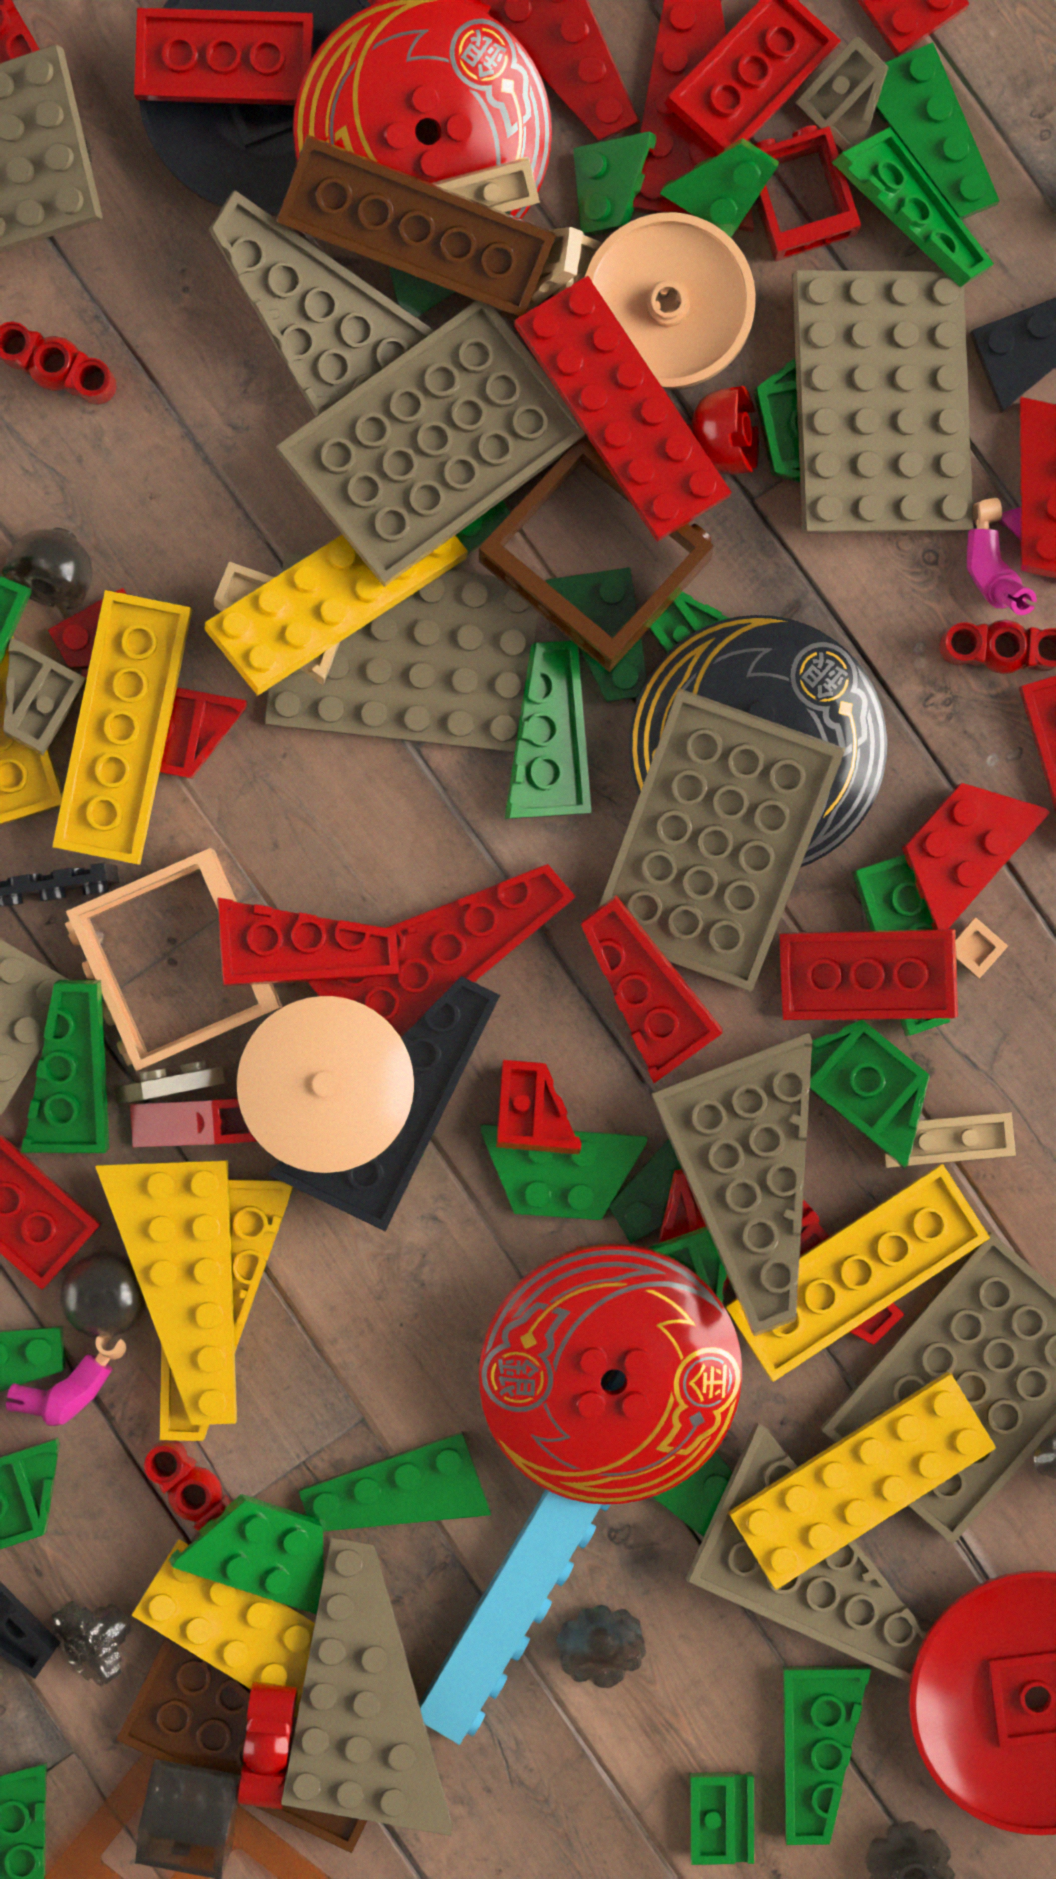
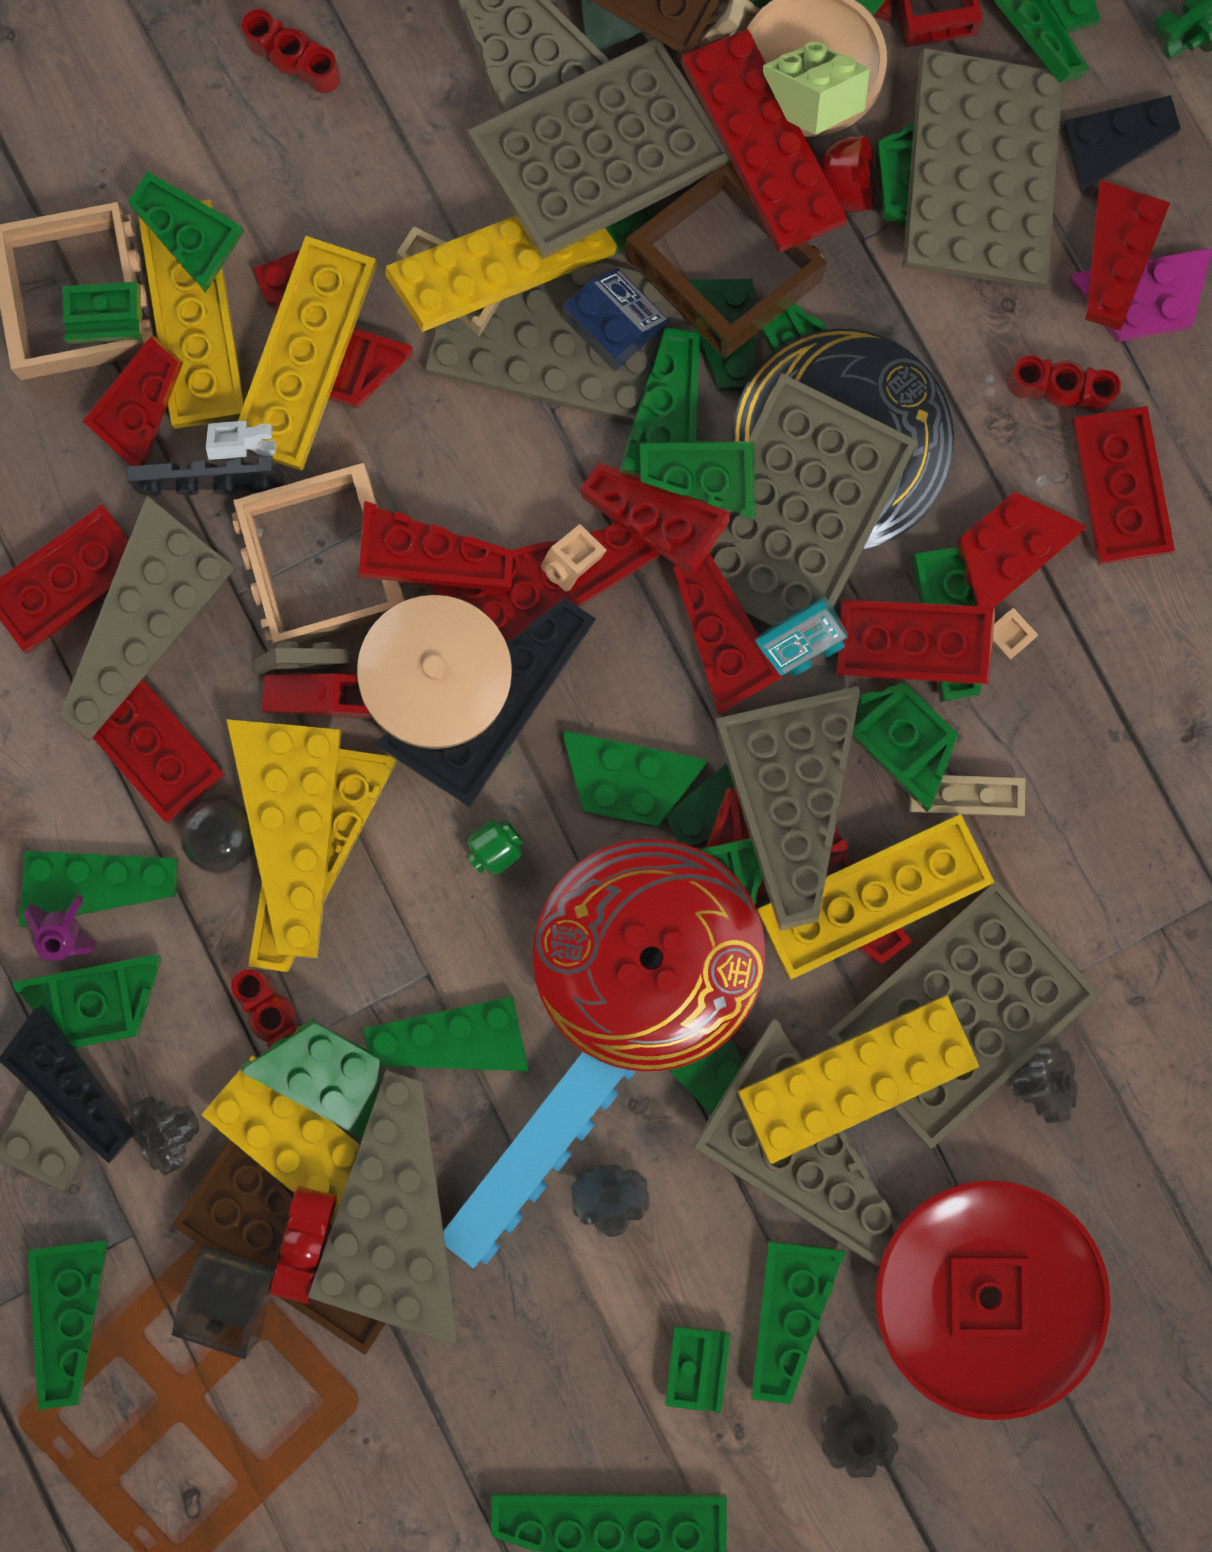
camera: 10 degrees right, 5 degrees down
clear smoke cylinder [2,527,93,609] -> none
dark tan wing [3,638,86,756] -> none
dark pink arm [6,1330,126,1426] -> none
green wing [21,980,110,1153] -> none
red wing [496,1059,582,1155] -> none
dark pink arm [966,498,1037,615] -> none
none -> white plate [206,421,276,460]
none -> green head [466,819,524,875]
none -> light nougat bracket [541,524,606,592]
none -> dark blue slope [563,268,669,372]
none -> red wing [580,462,730,577]
none -> green wing [640,441,756,519]
none -> teal slope [755,595,848,677]
none -> yellowish green slope [763,42,870,135]

